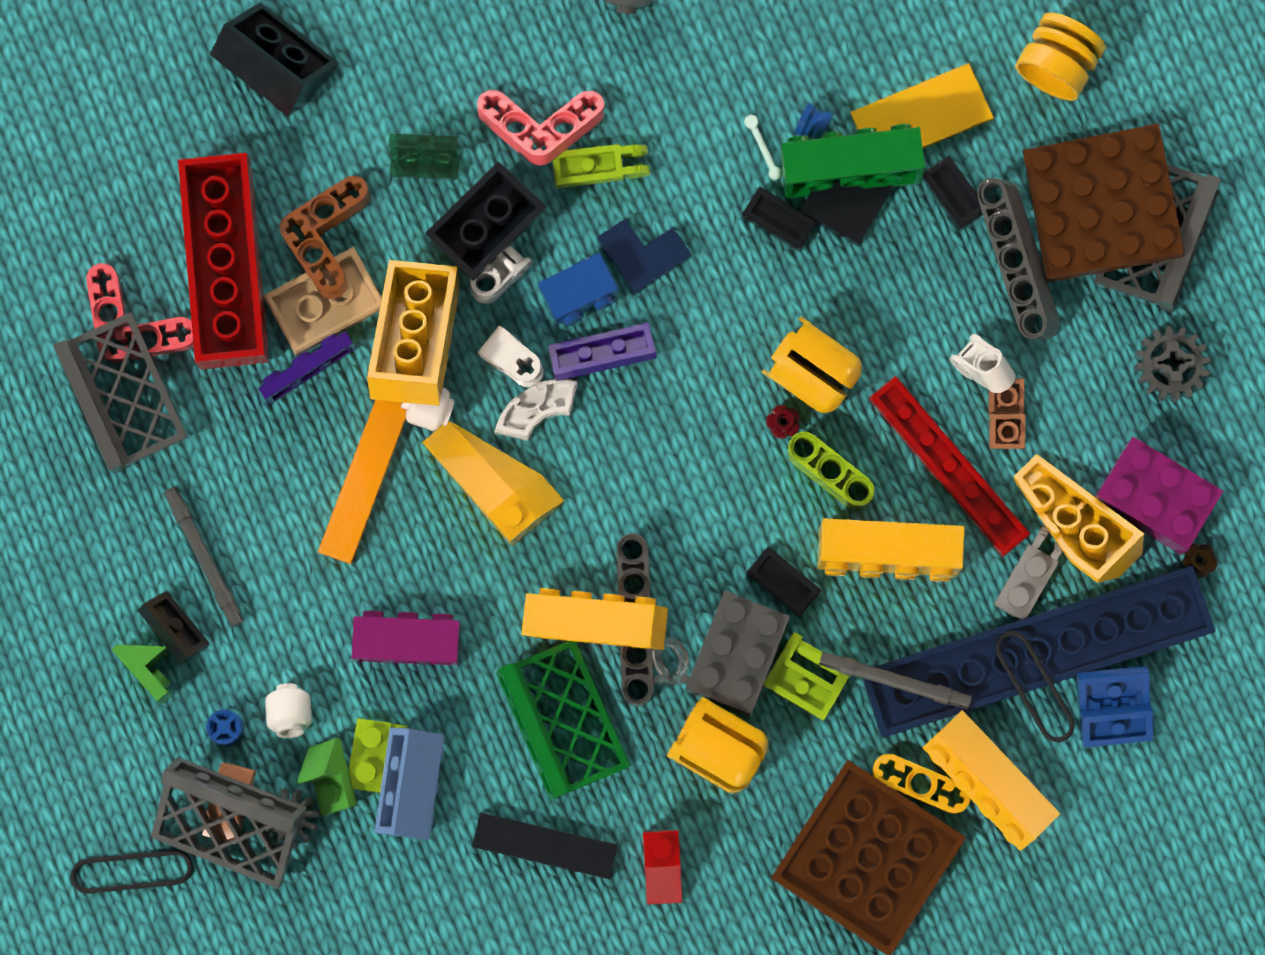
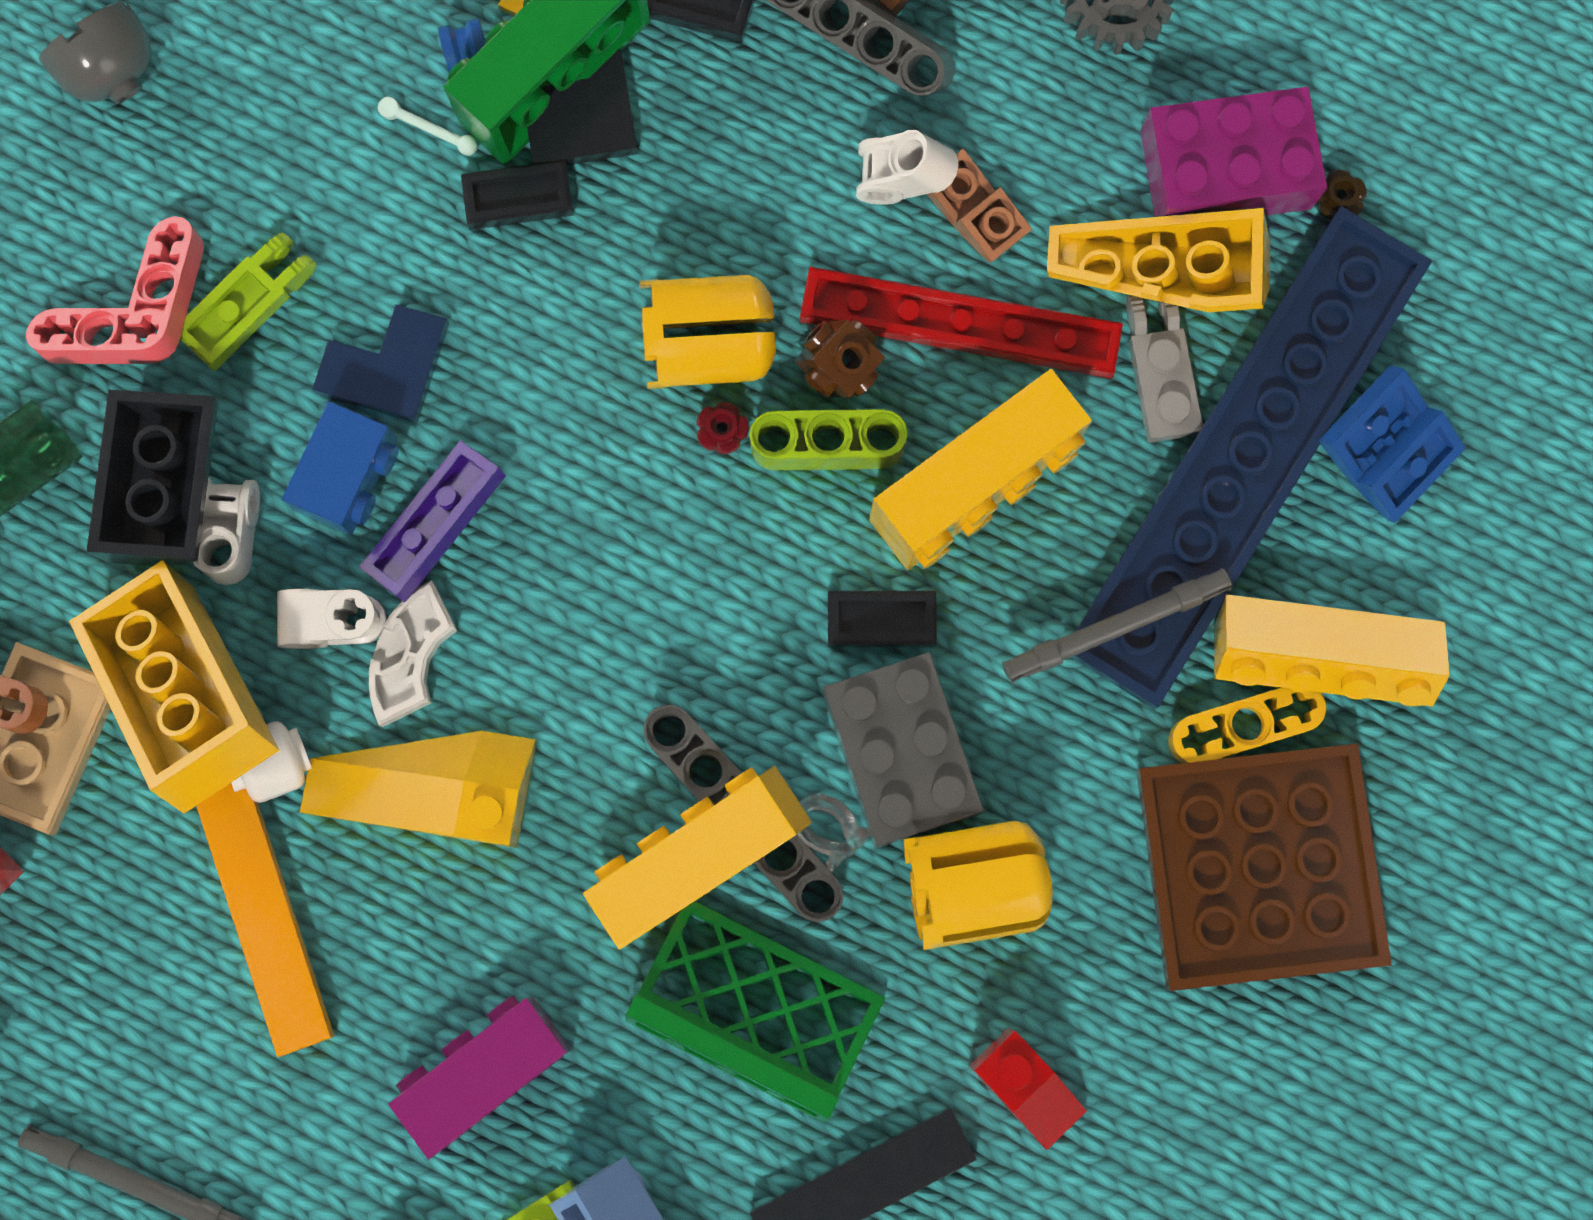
camera: 45 degrees left, 0 degrees up
dark purple plate [258,332,356,405] -> none
lime plate [763,632,849,721] -> none
black piece [995,631,1075,742] -> none
none -> reddish brown brick [794,320,885,398]

